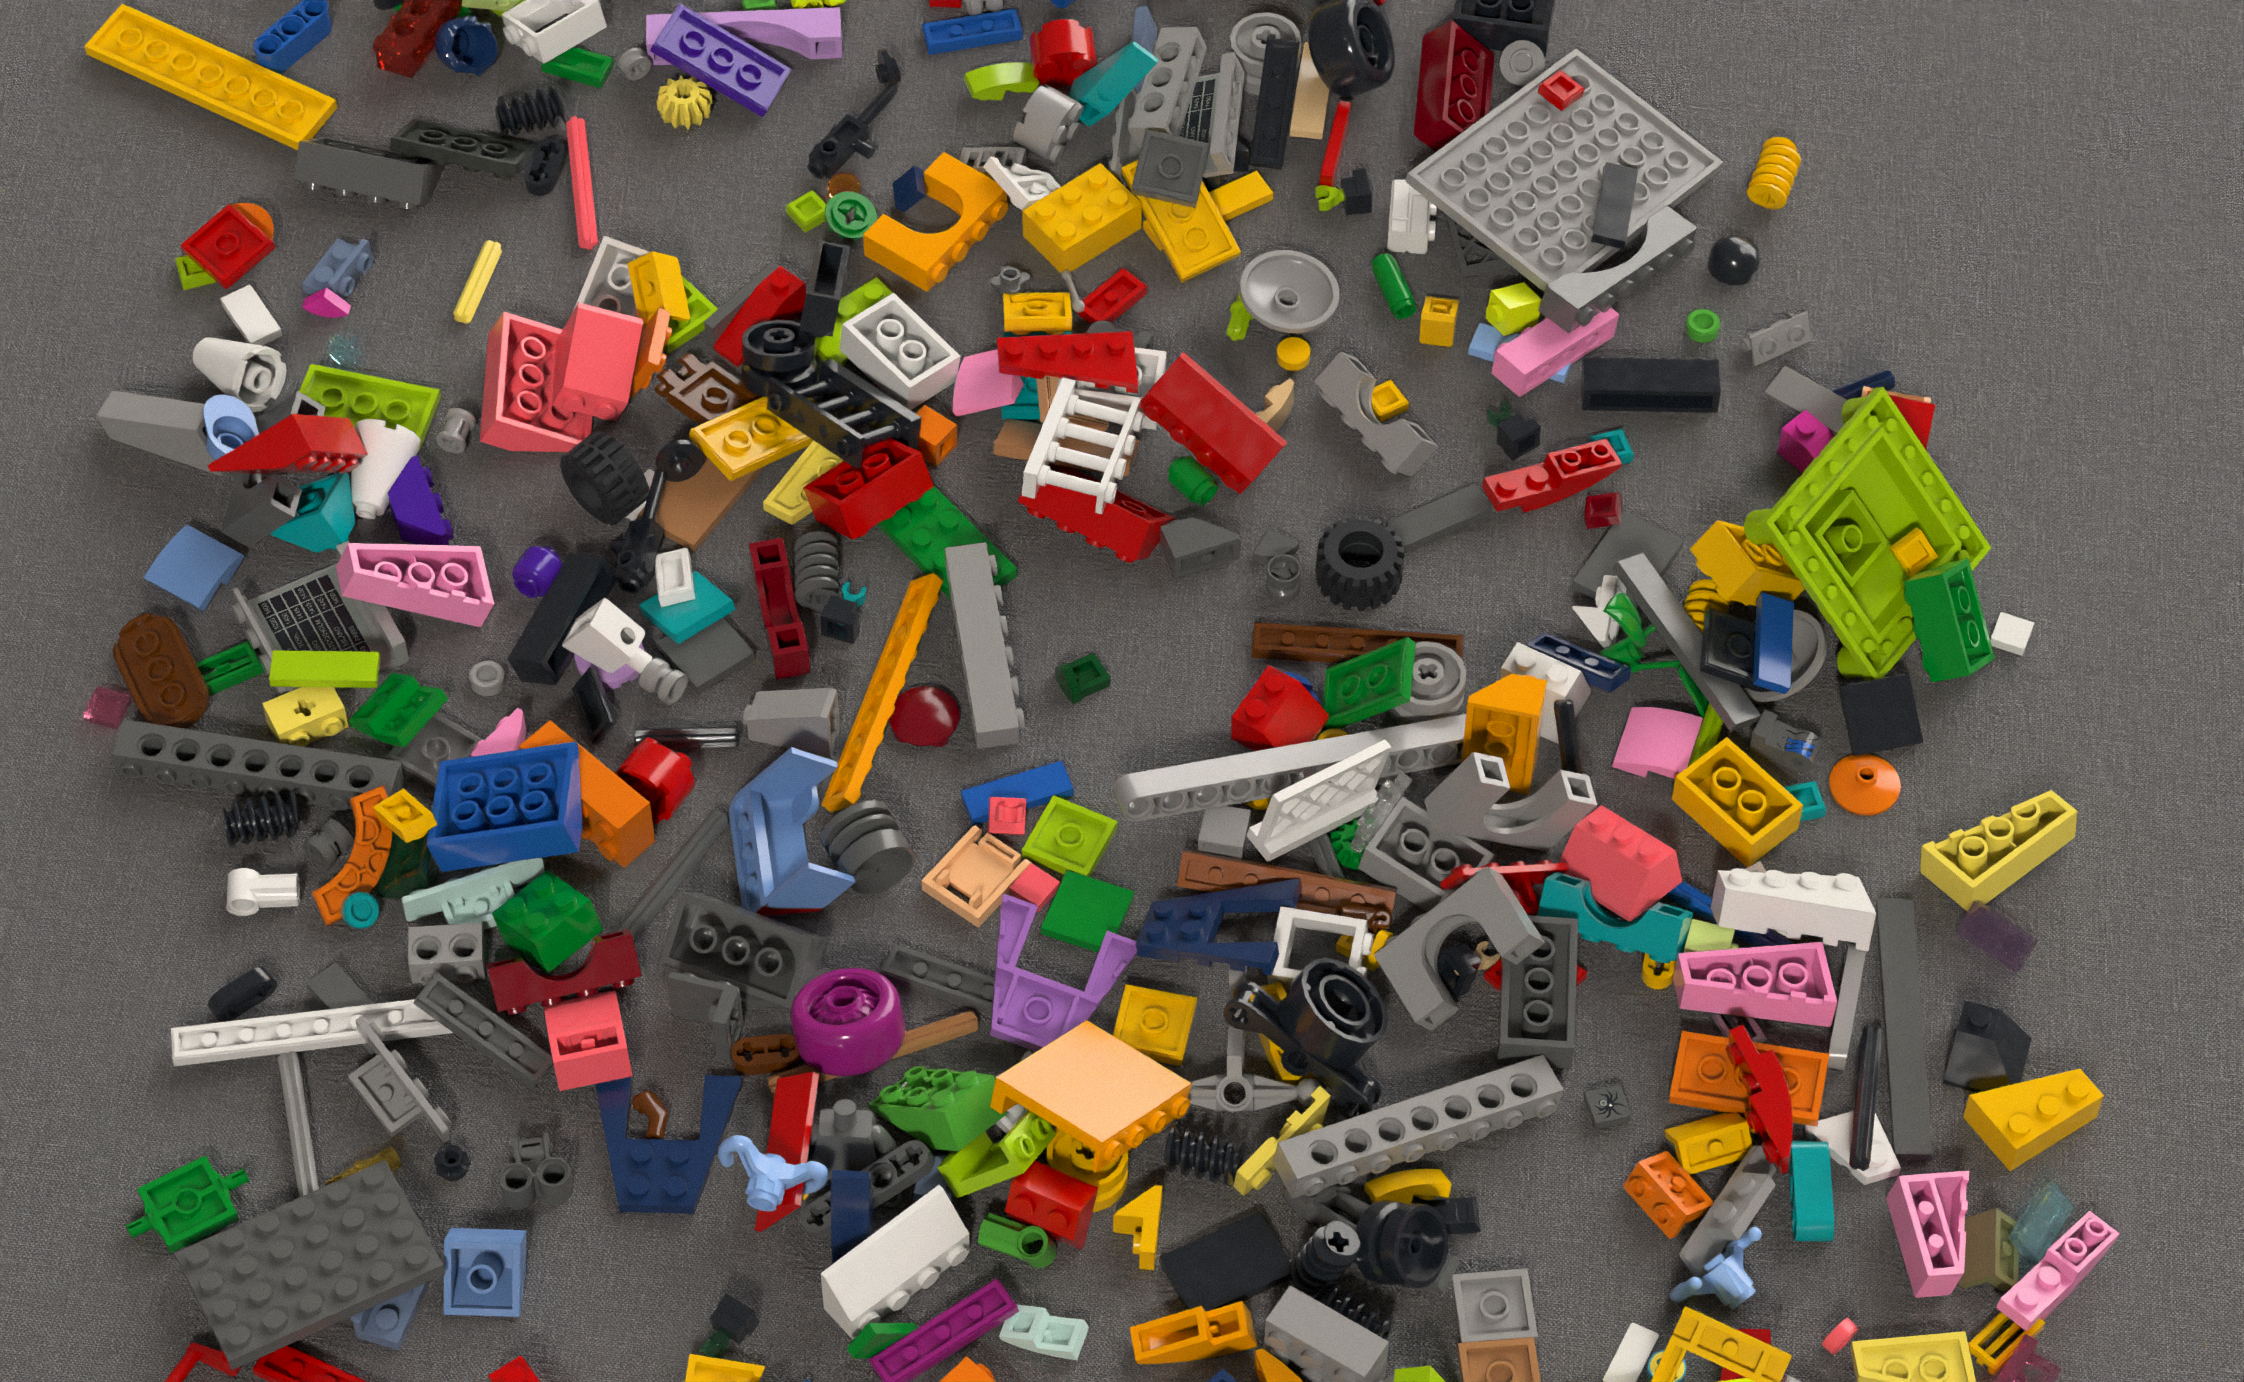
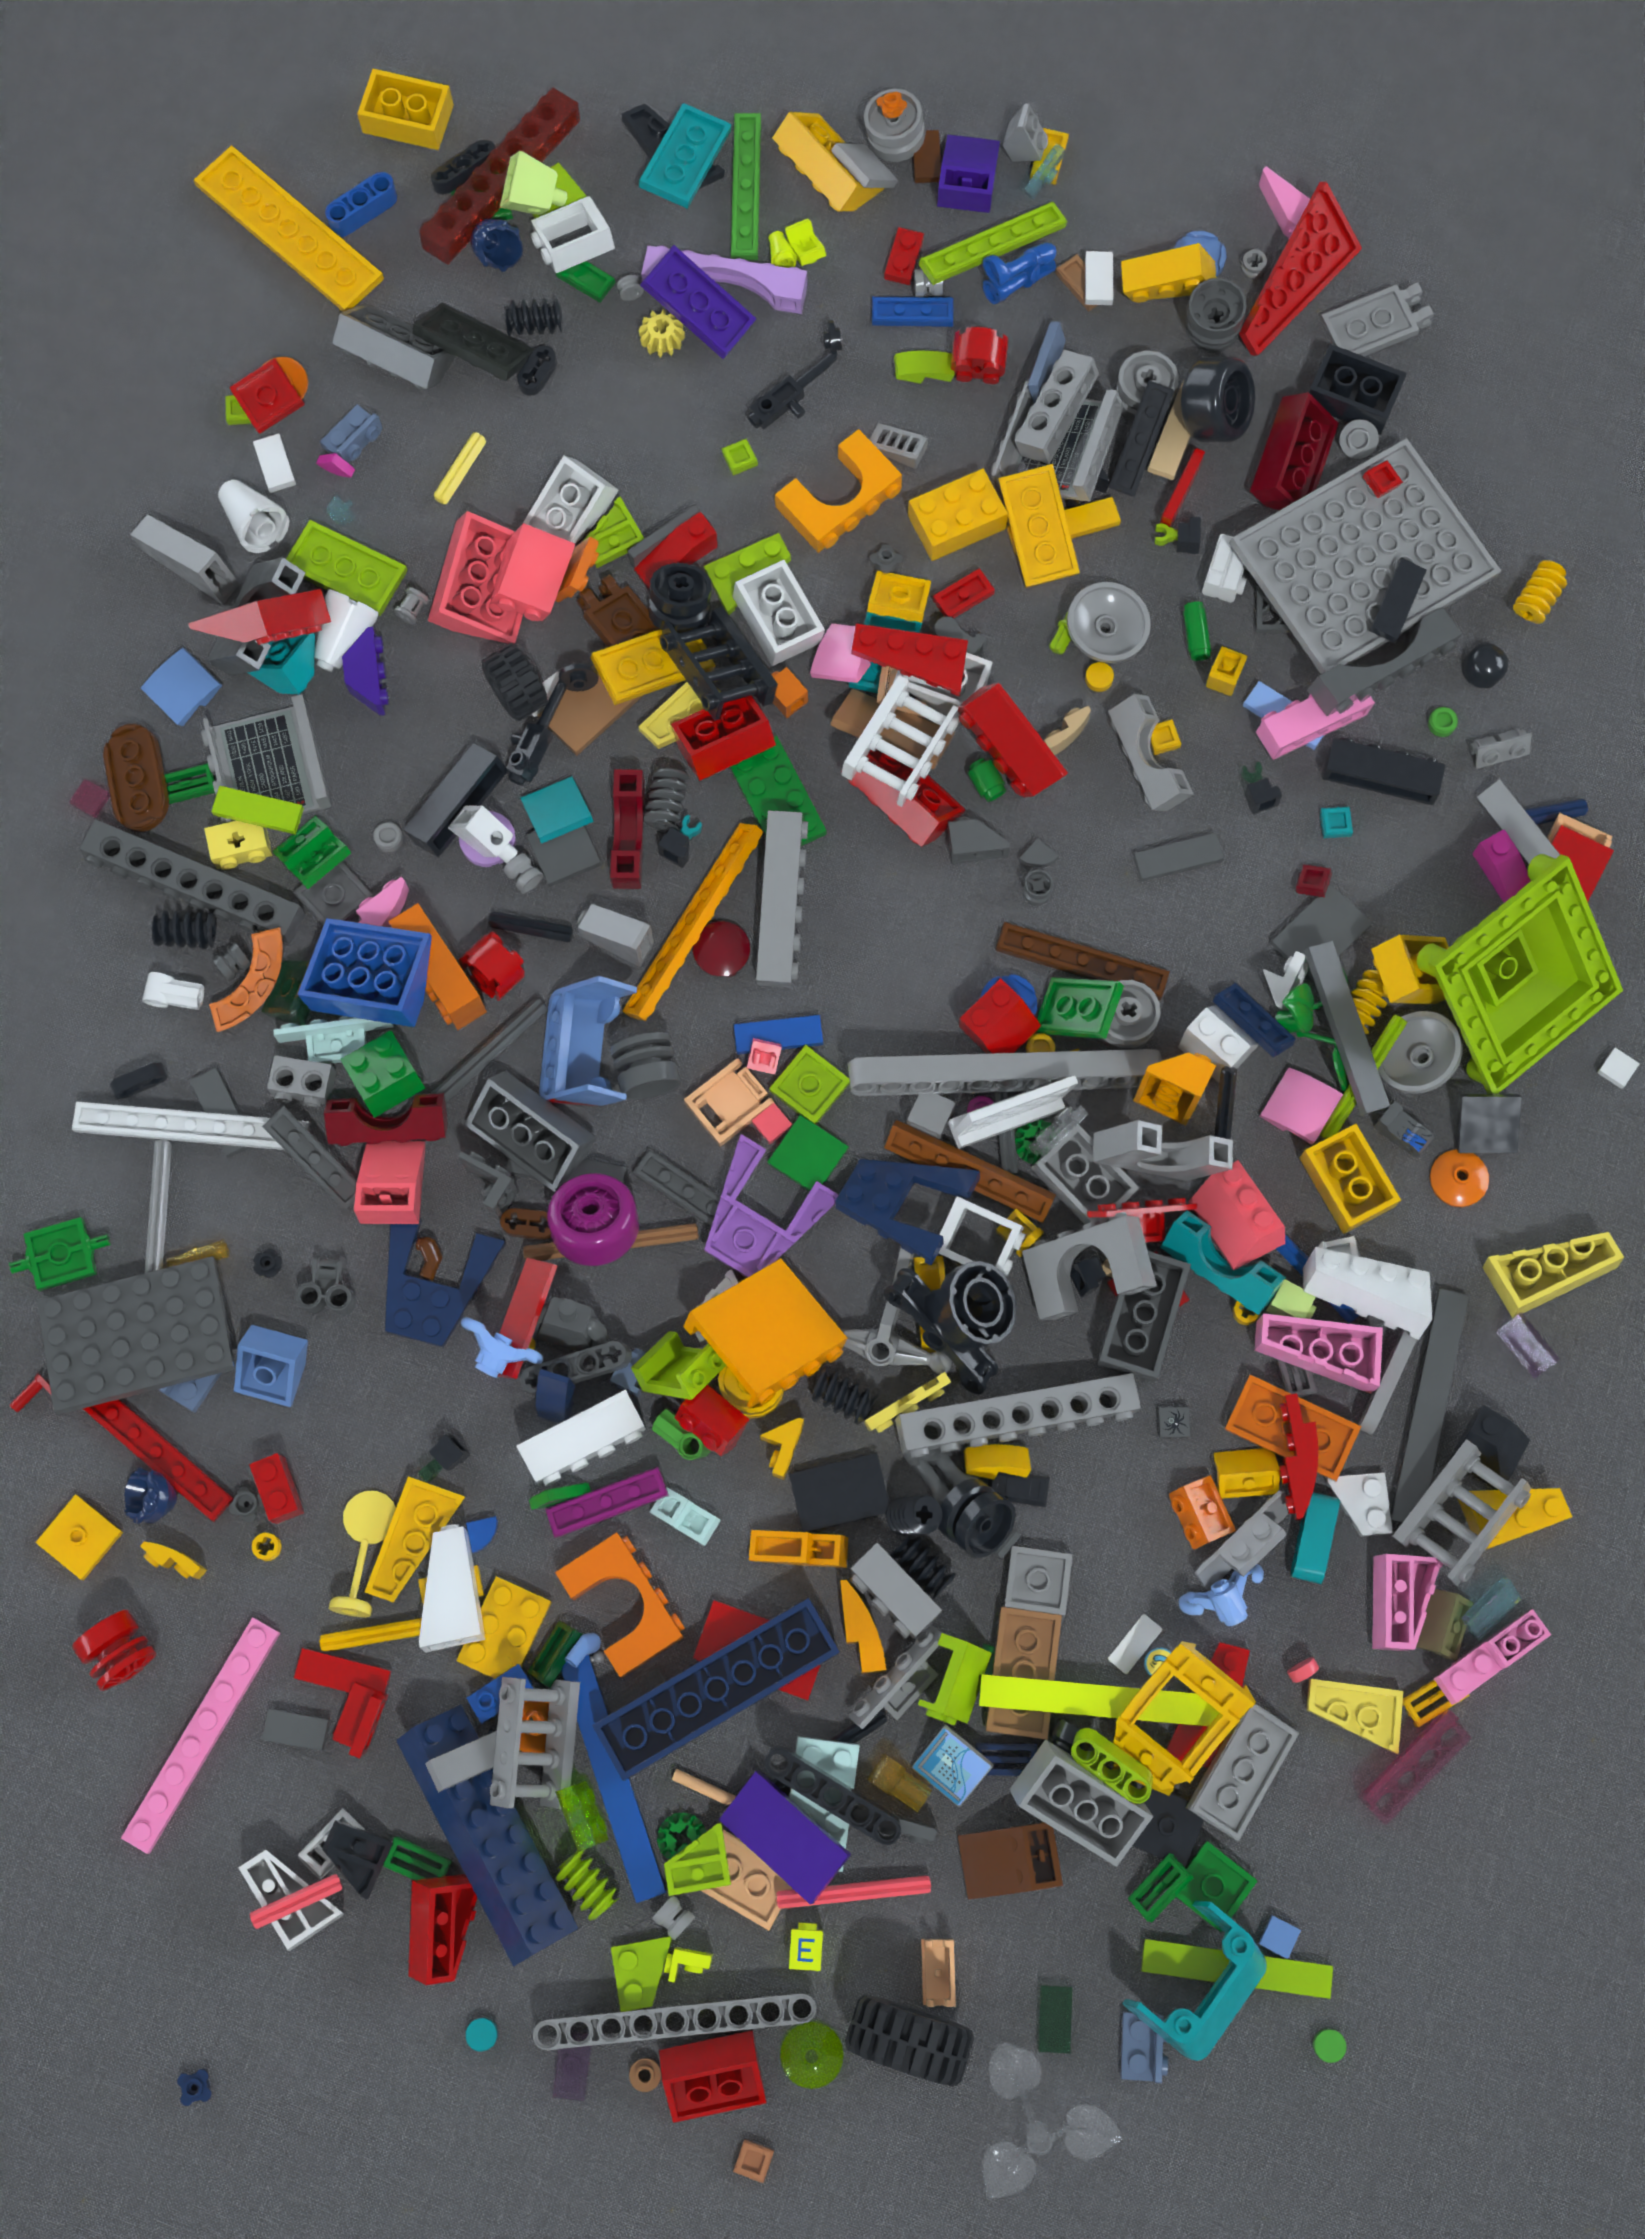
camera: 15 degrees right, 20 degrees up
medium blue piece [203,394,259,460] -> none
bright pink wedge [336,543,494,627] -> none
teal tile [341,892,379,929] -> none
light grey bracket [348,1016,452,1143] -> none
yellow plate [373,788,438,843] -> none
dark purple head [512,546,563,598] -> none
coral axle [566,116,598,250] -> none
black tile [572,667,617,744] -> none
yellow panel [627,251,690,327] -> none
white tile [655,548,695,607] -> none
black brick [799,240,850,337] -> none
green gear [824,192,877,242] -> none
clear orange tile [827,173,861,199] -> none
bright green slope [867,1066,1007,1152] -> none
dark blue tile [892,166,926,212] -> none
white wing [983,157,1061,210] -> none
light grey brick [1013,84,1084,163] -> none
dark green tile [1055,653,1111,704] -> none
light grey hinge [1061,269,1085,313] -> none
teal slope [1069,41,1159,127] -> none
yellow plate [1113,984,1197,1066] -> none
dark grey tile [1131,129,1210,208] -> none
black tyre [1316,516,1404,611] -> none
reddish brown arm [1335,906,1391,935] -> none
red slope [1481,439,1622,513] -> none
neon yellow brick [1485,282,1542,336] -> none
black tile [1700,608,1767,693] -> none
blue tile [1753,592,1794,694] -> none
teal tile [1784,781,1826,822] -> none
black axle [1849,1025,1883,1171] -> none
yellow tile [1889,527,1938,578] -> none
green slope [1904,558,1995,683] -> none
none -> light grey fence [1393,1439,1531,1586]

